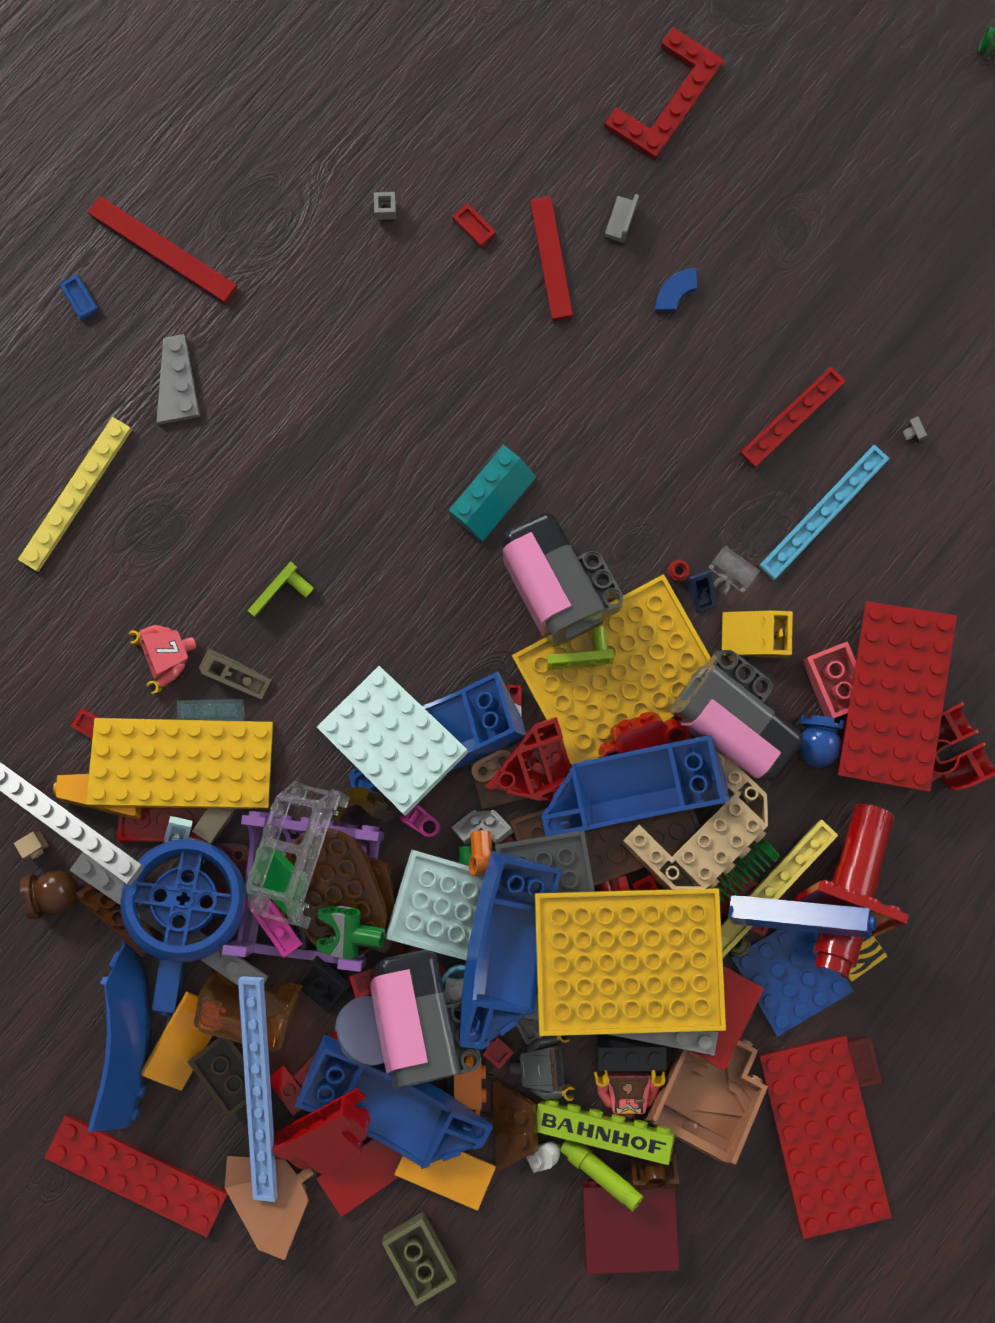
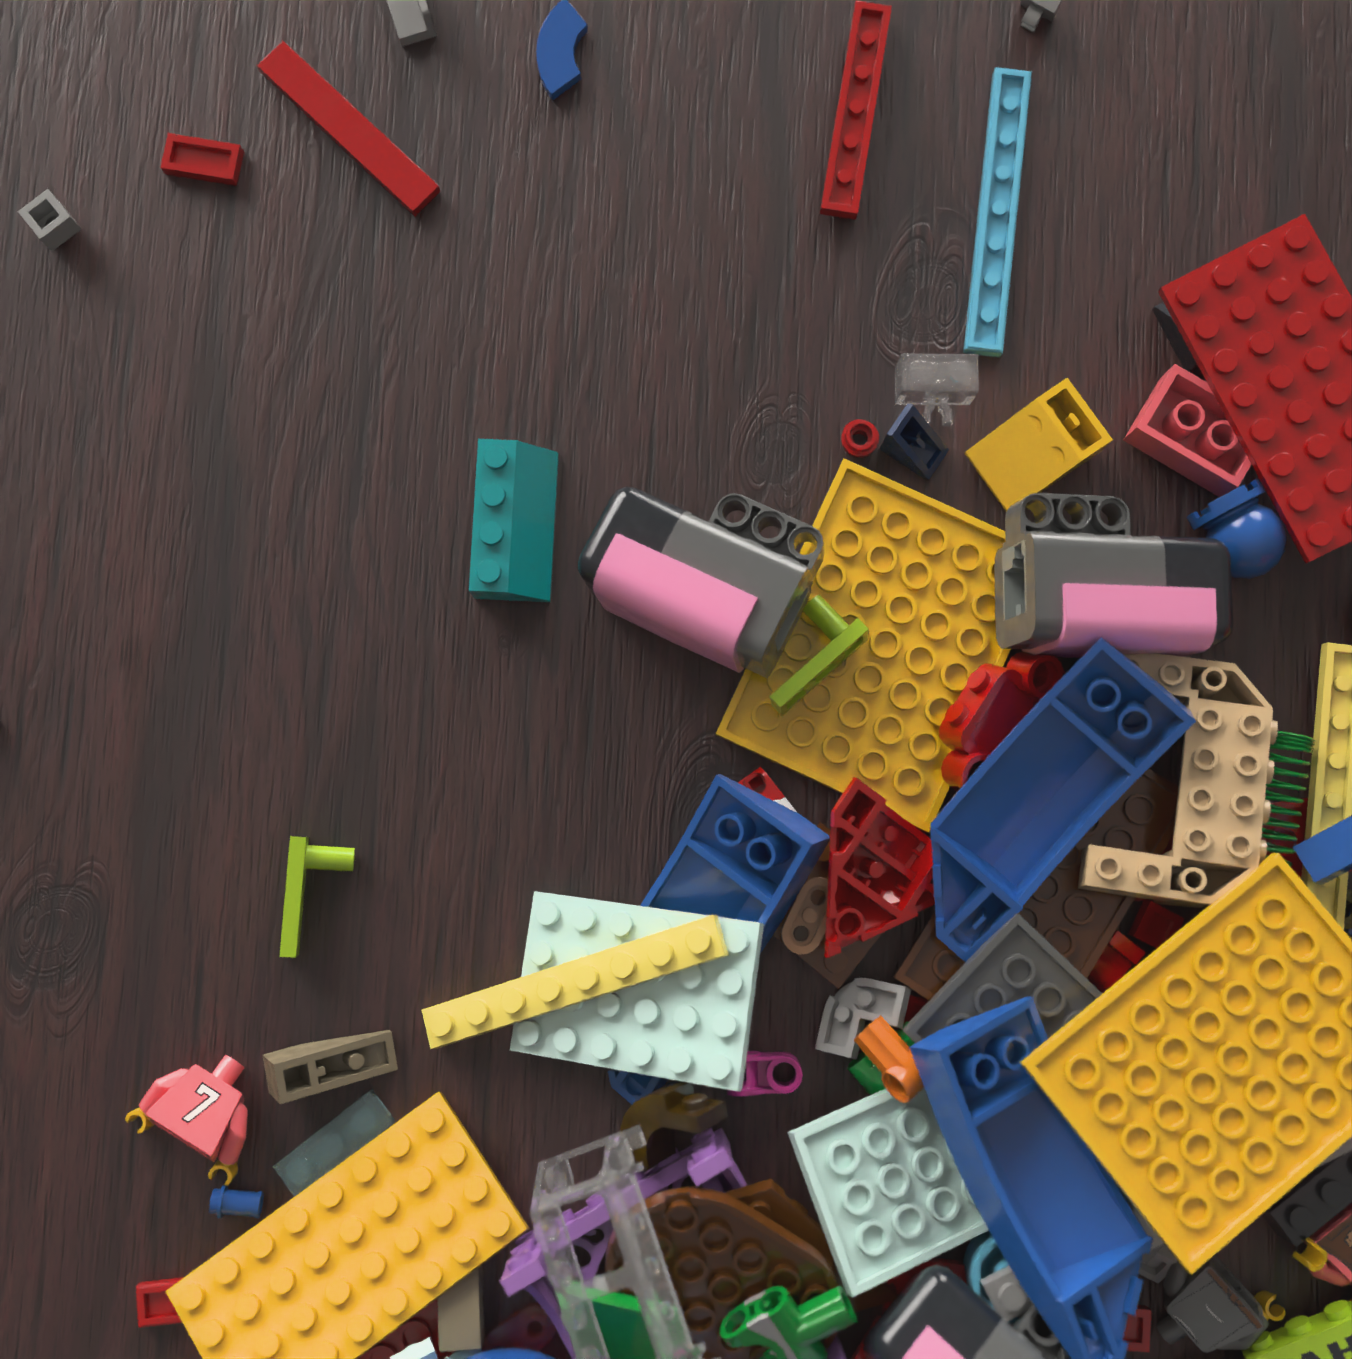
camera: 35 degrees left, 0 degrees up
none -> blue pin [209,1185,264,1219]
none -> light yellow plate [422,915,729,1049]

